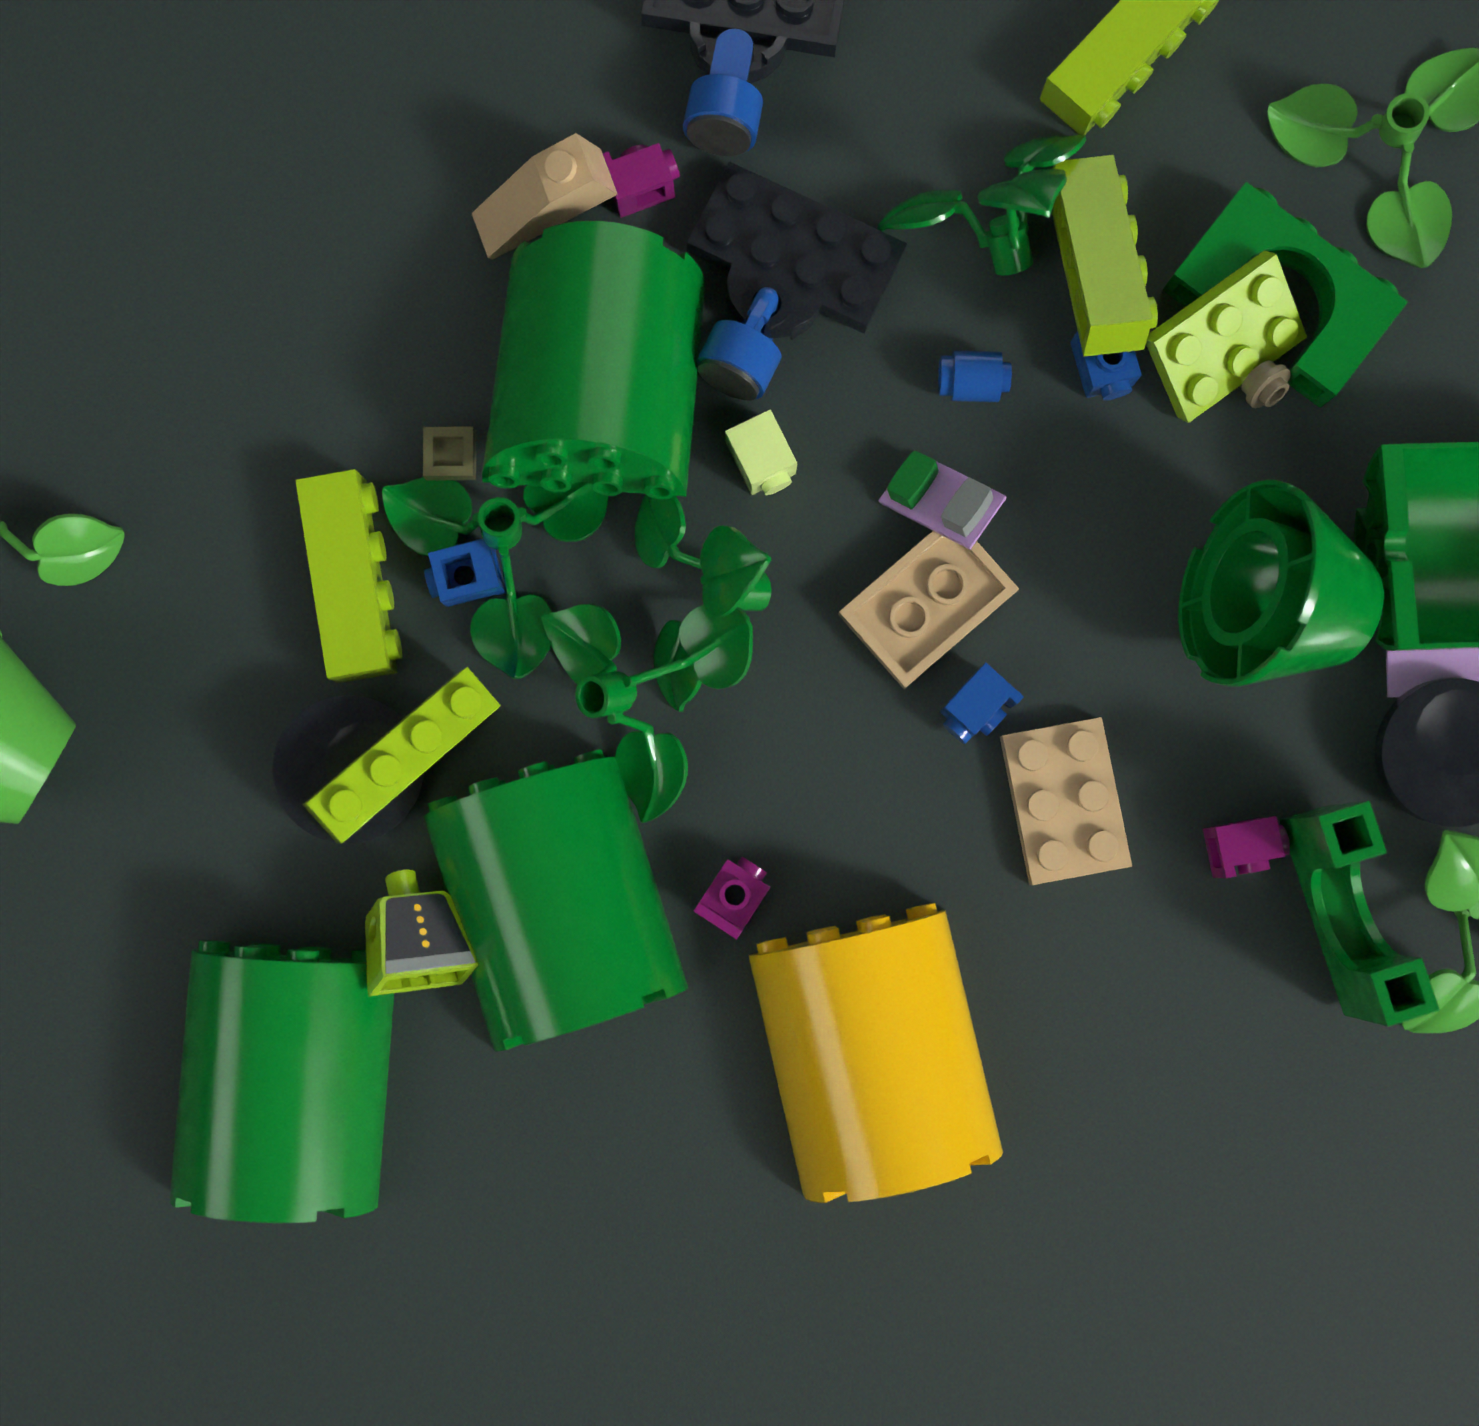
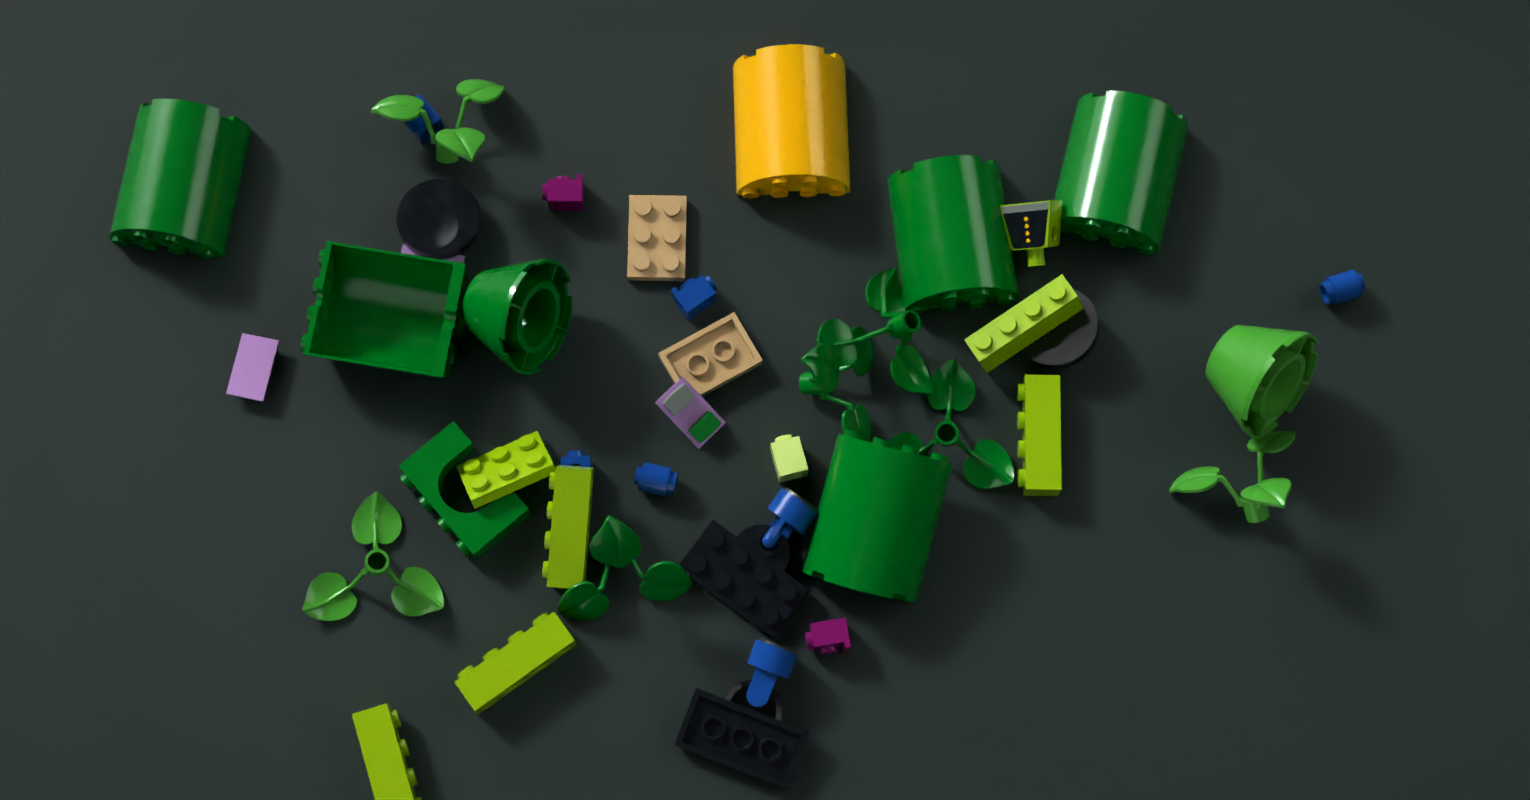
camera: 175 degrees left, 10 degrees down
olive plate [423,426,476,480] -> none
blue brick [424,539,506,607] -> none
tan slope [472,133,618,260] -> none
magenta brick [694,856,770,940] -> none
dark tan plate [1241,360,1291,408] -> none
green arch [1279,801,1440,1027] -> none

